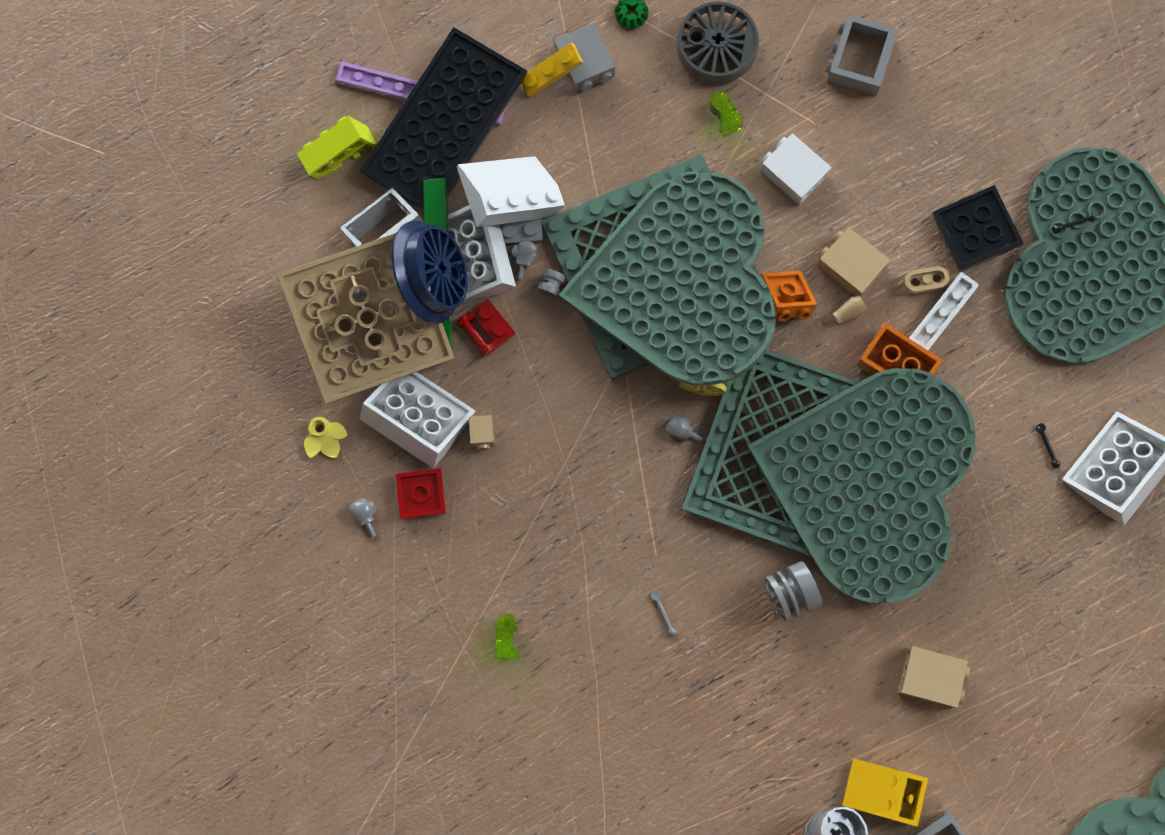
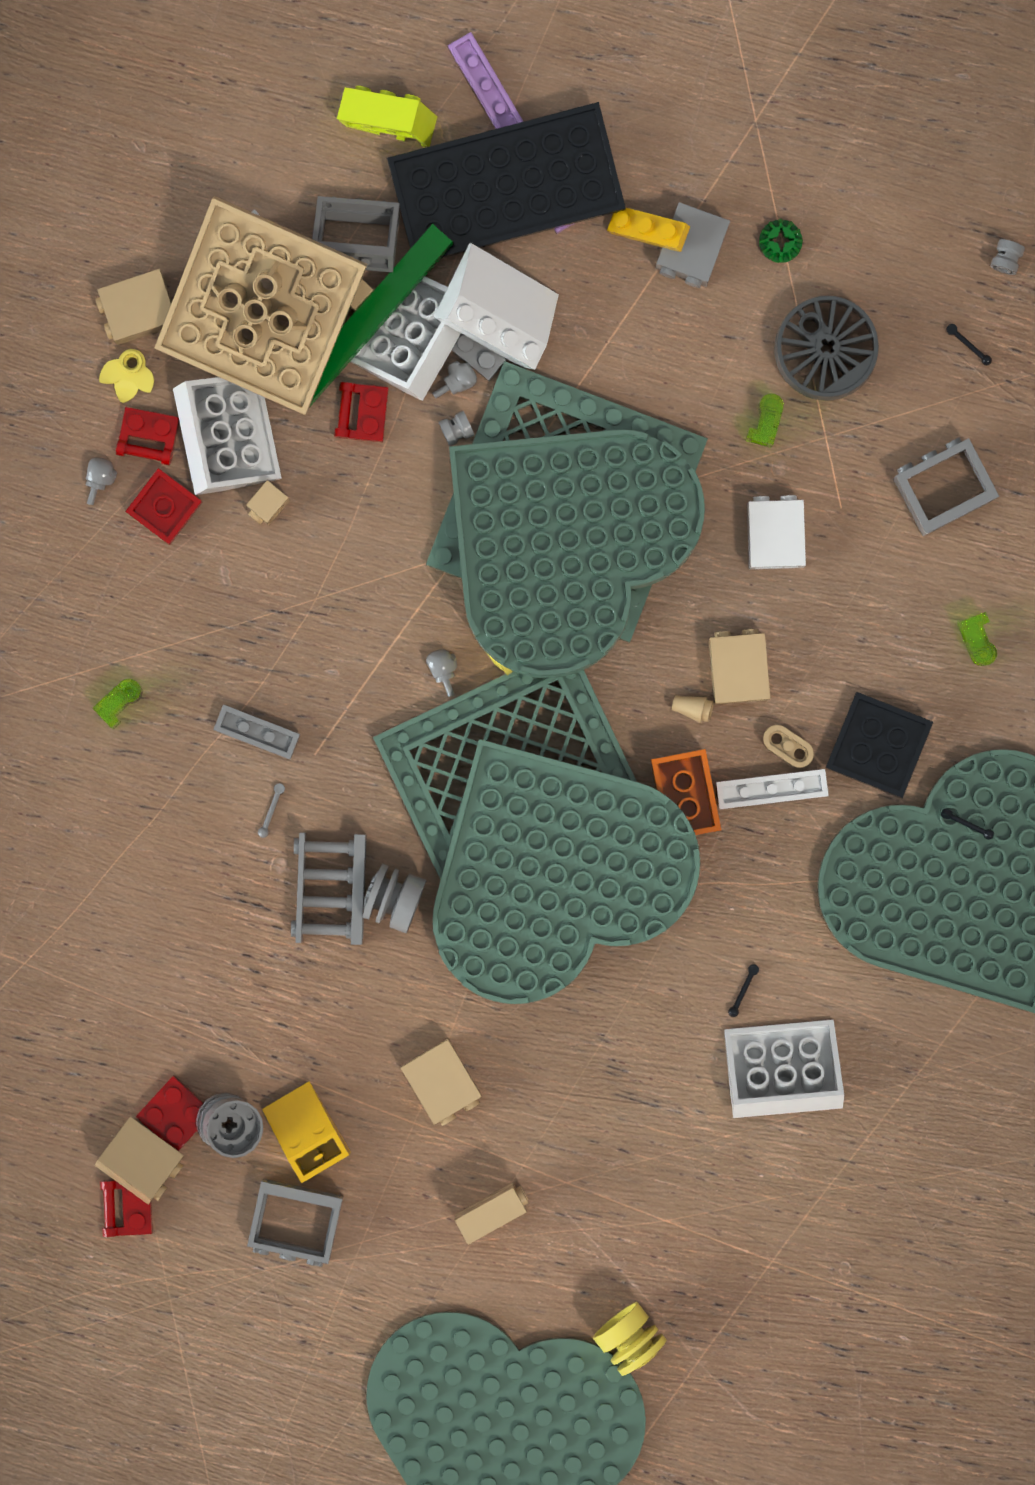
camera: 45 degrees right, 10 degrees up
dark blue piece [392,221,468,324] -> none
orange plate [760,270,817,322] -> none
none -> tan brick [95,269,172,345]
none -> red plate [116,407,179,466]
none -> light grey plate [213,705,301,760]
none -> light grey fence [291,833,367,945]
none -> tan brick [455,1182,529,1245]
none -> clear neon green leg [957,612,997,666]

